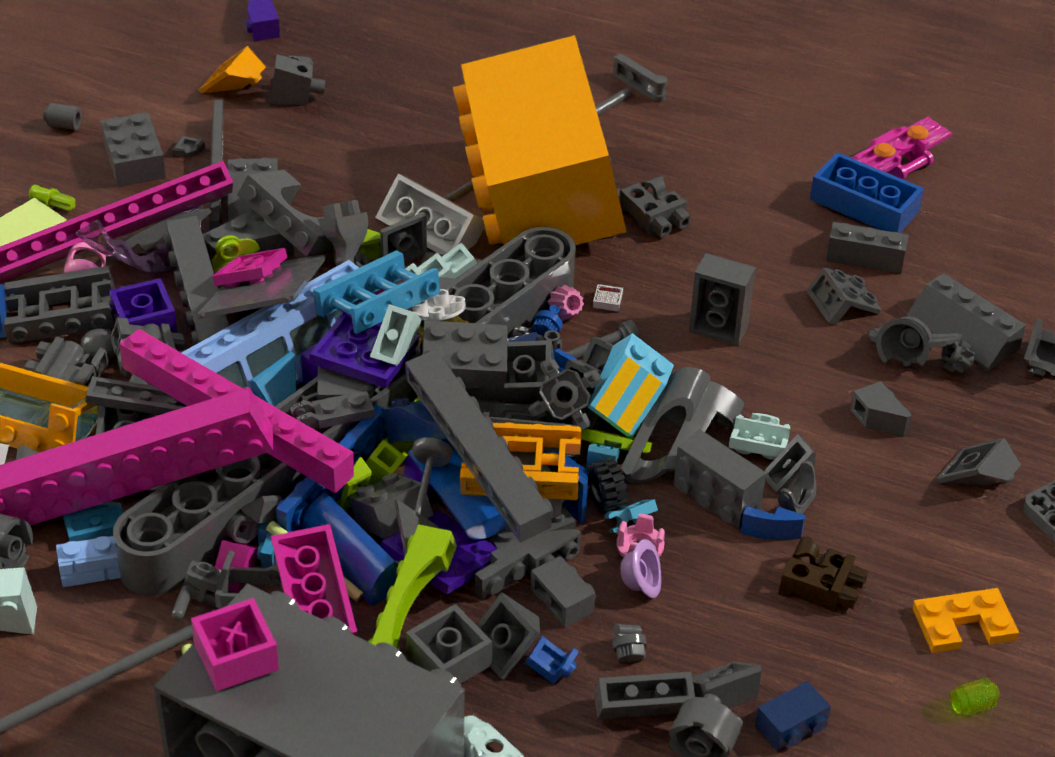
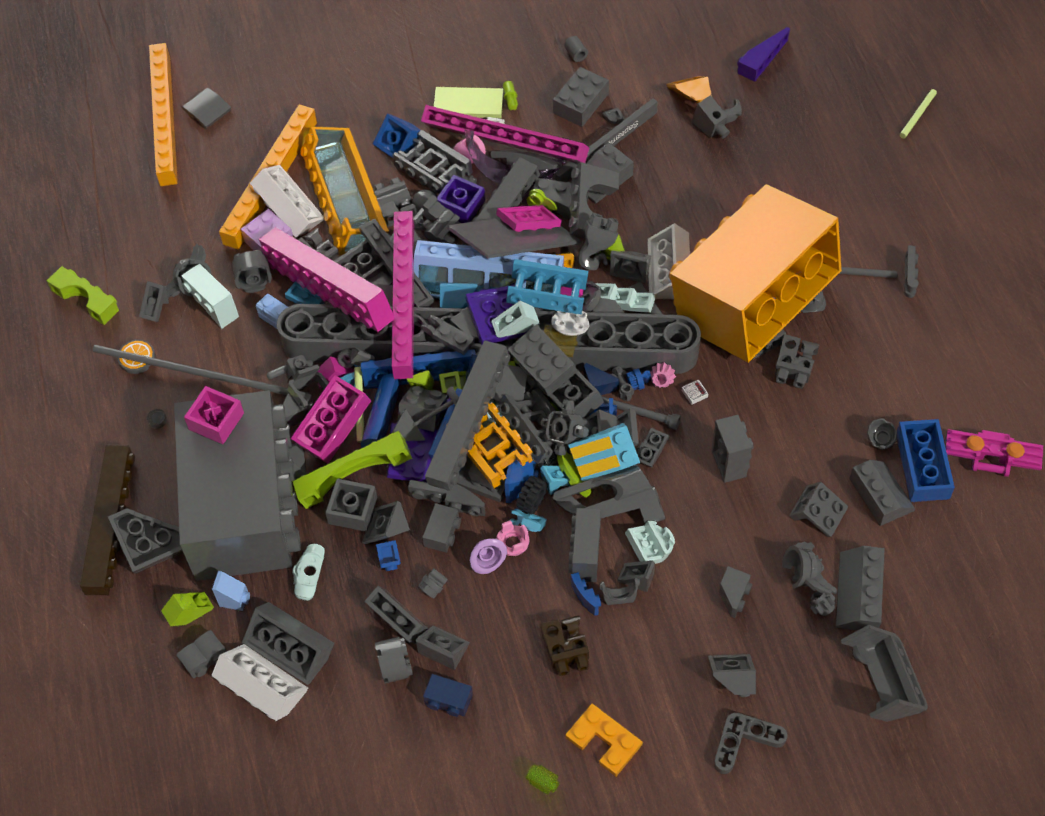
camera: 55 degrees right, 15 degrees up
none -> dark grey hair [867,418,897,450]

